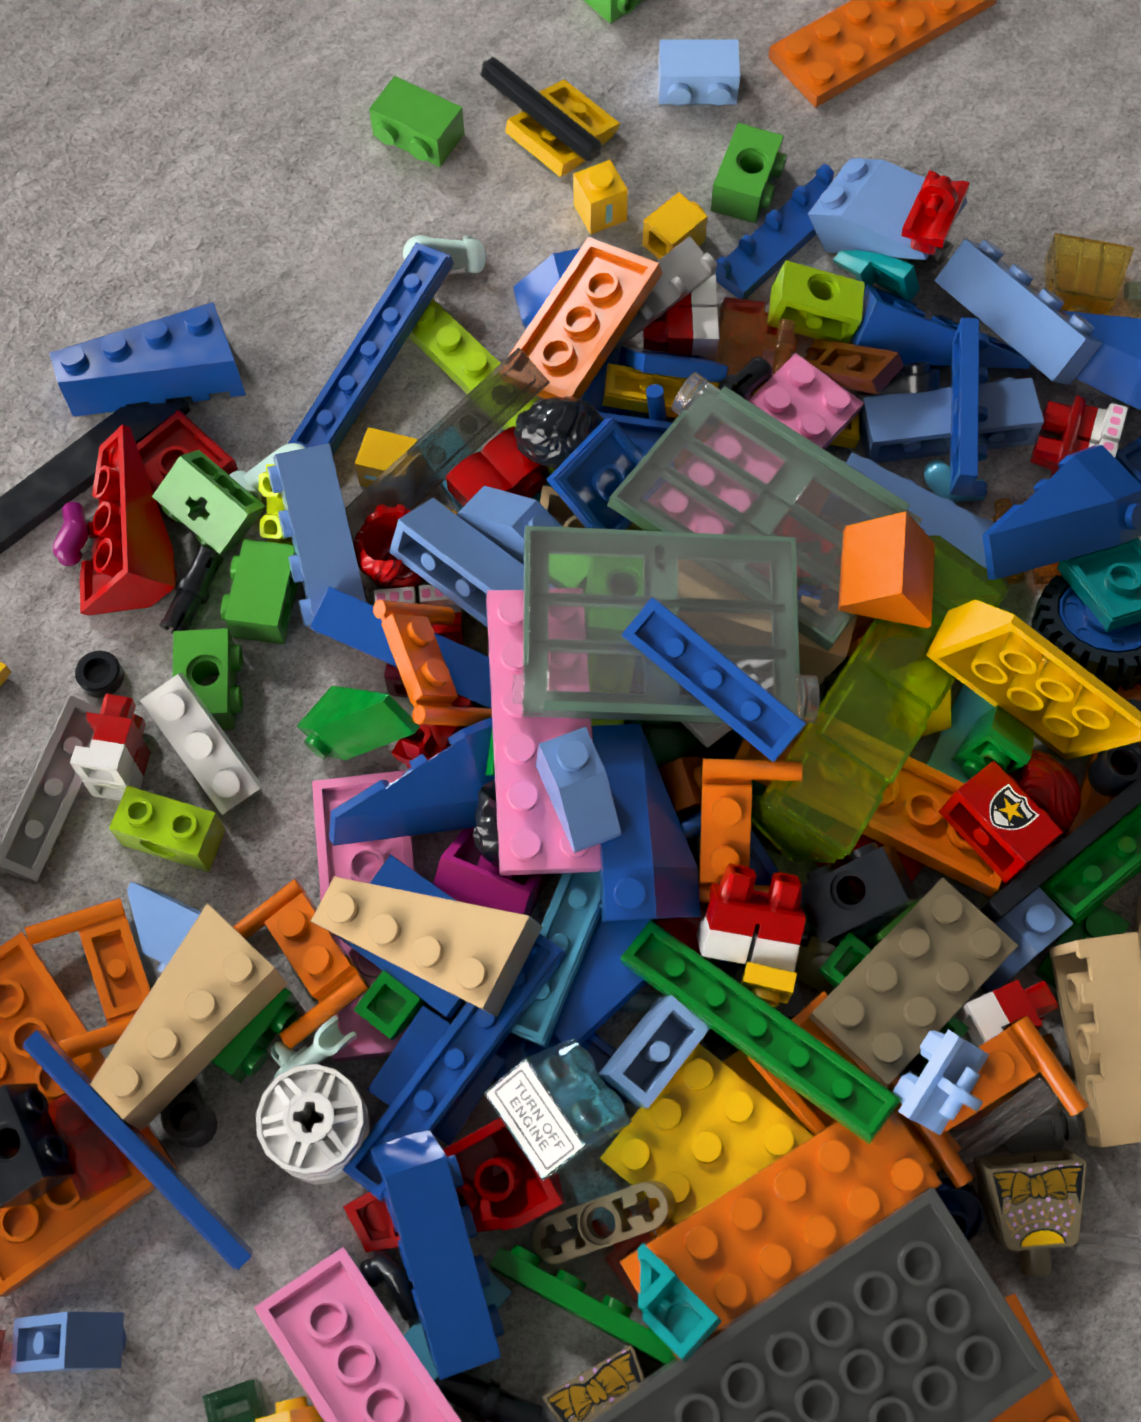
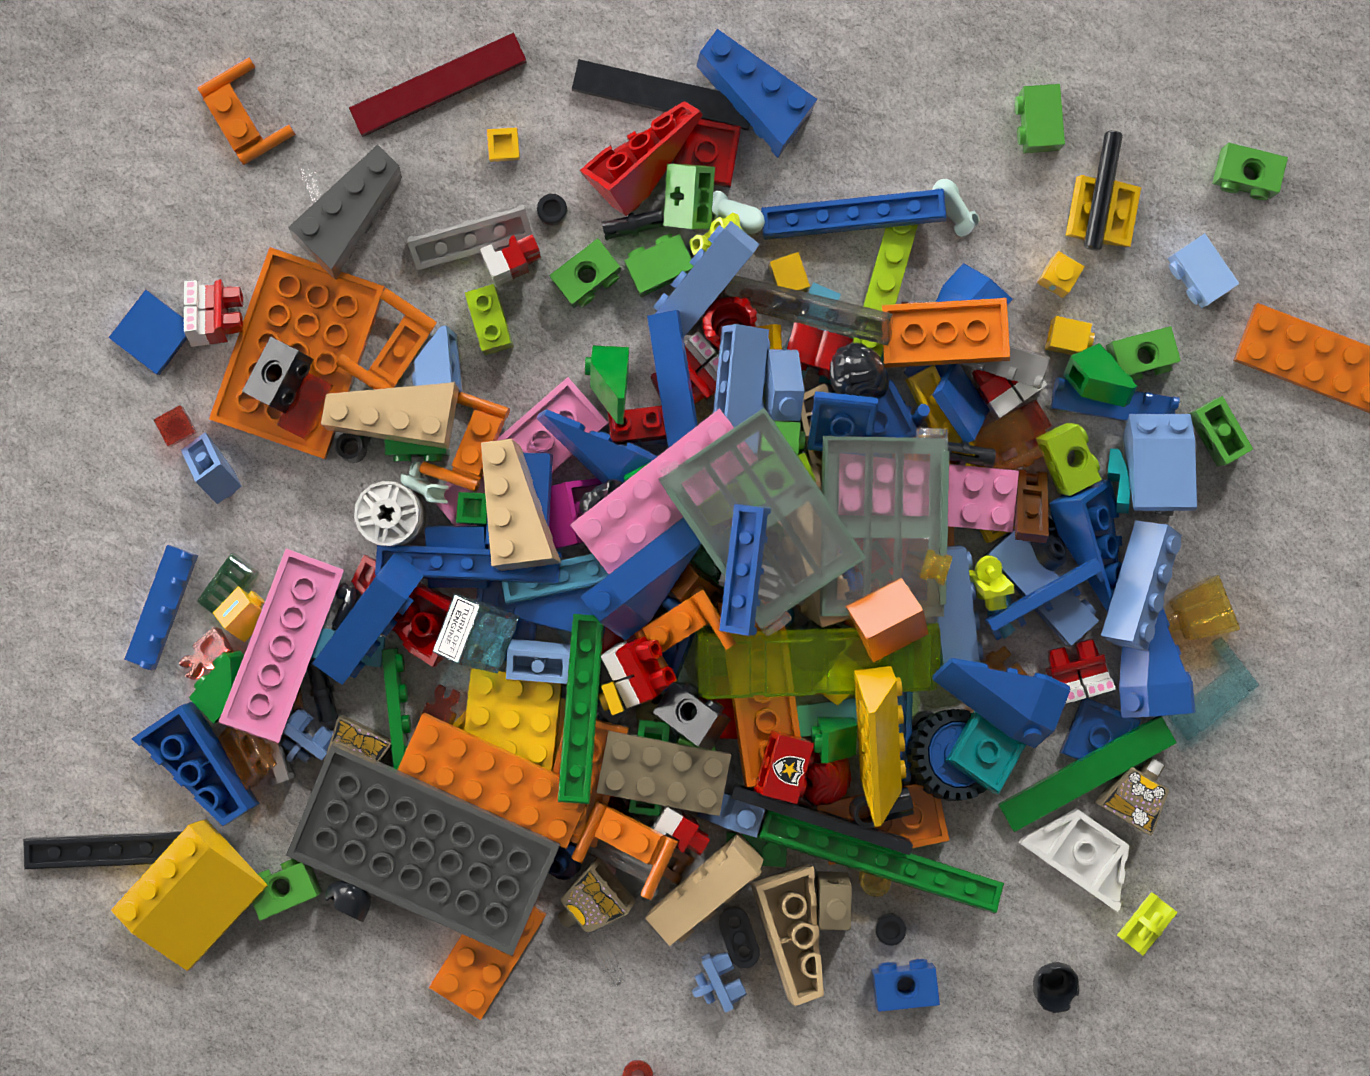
camera: 55 degrees right, 20 degrees up
blue tile [23,1030,253,1270] -> none
magenta arm [52,502,89,566] -> none
white plate [140,672,262,815] -> none
orange plate [373,600,492,726] -> none
dark tan beam [533,1181,676,1264] -> none
medium blue slope [536,727,621,853] -> none
teal slope [638,1243,722,1363] -> none
light blue hips [893,1030,989,1135] -> none
red hips [901,170,970,255] -> none
none -> clear yellow wheel [919,549,953,586]
none -> neon yellow hips [969,556,1014,611]
none -> green slope [1063,343,1137,407]
none -> bright green brick [1188,396,1253,467]

